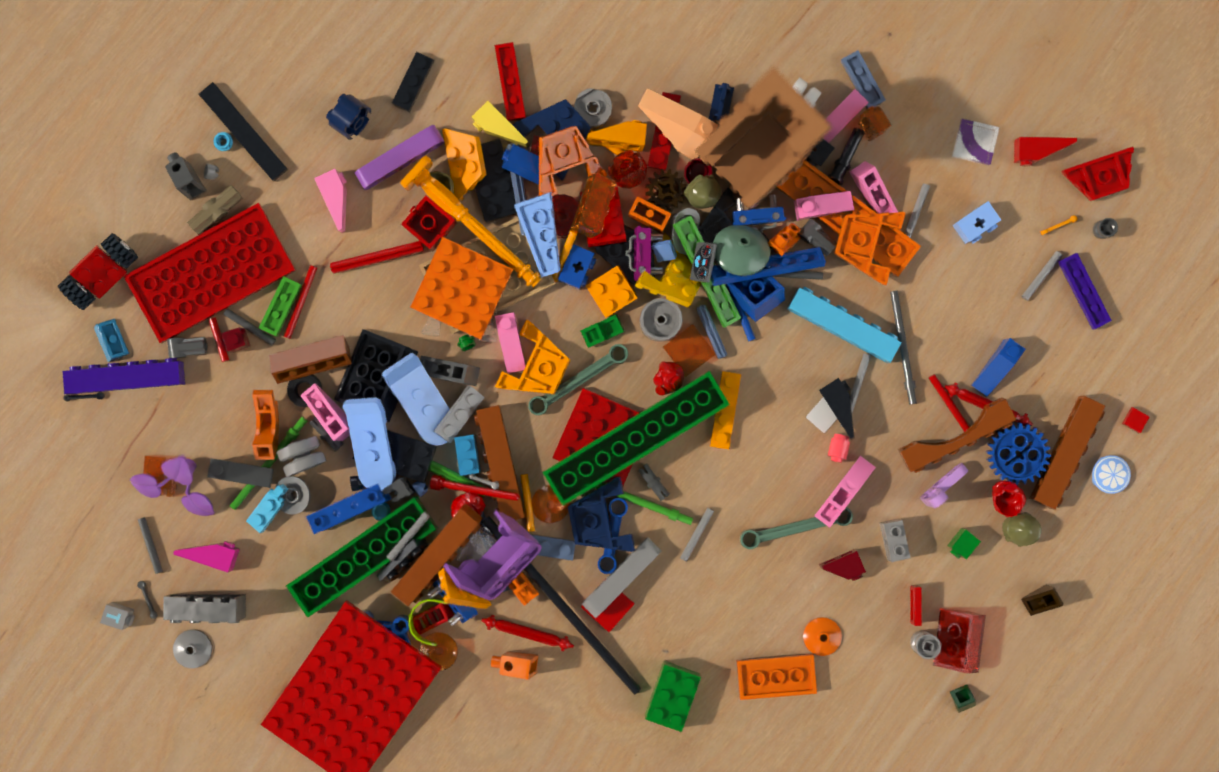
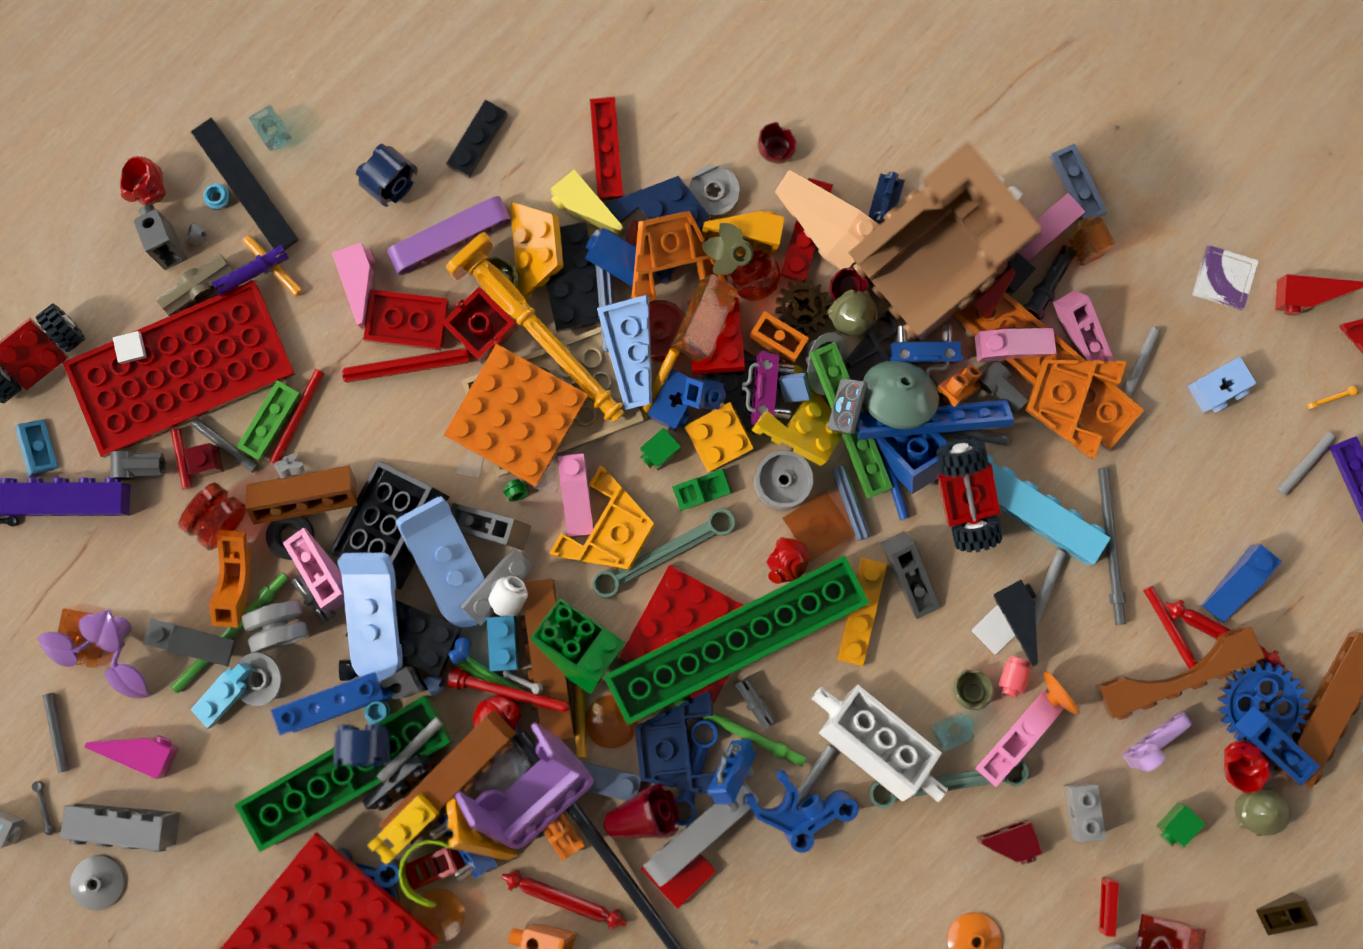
camera: 10 degrees right, 5 degrees down
none -> white tile [113,331,147,364]
none -> red hair [120,156,166,205]
none -> clear red wheel [178,482,246,551]
none -> dark purple pin [212,245,289,297]
none -> light orange bar [243,235,302,297]
none -> clear light blue brick [249,105,292,151]
none -> light grey piece [274,454,305,478]
none -> dark blue brick [334,724,390,767]
none -> red plate [363,289,449,351]
none -> yellow plate [367,793,439,865]
none -> blue arm [449,637,472,664]
none -> white head [488,576,528,616]
none -> green slope [530,598,626,694]
none -> dark red cone [603,783,680,838]
none -> green brick [640,427,681,470]
none -> blue brick [682,377,726,410]
none -> olive plate [702,223,754,275]
none -> blue piece [708,739,756,812]
none -> blue piece [744,770,858,853]
none -> dark red hair [757,122,796,164]
none -> white brick [811,685,948,802]
none -> dark grey slope [881,532,940,619]
none -> clear light blue brick [930,712,975,751]
none -> plate [937,438,1002,553]
none -> olive hair [952,669,994,710]
none -> red slope [973,268,1016,319]
none -> orange dish [1043,671,1081,715]
none -> blue slope [1235,706,1320,786]

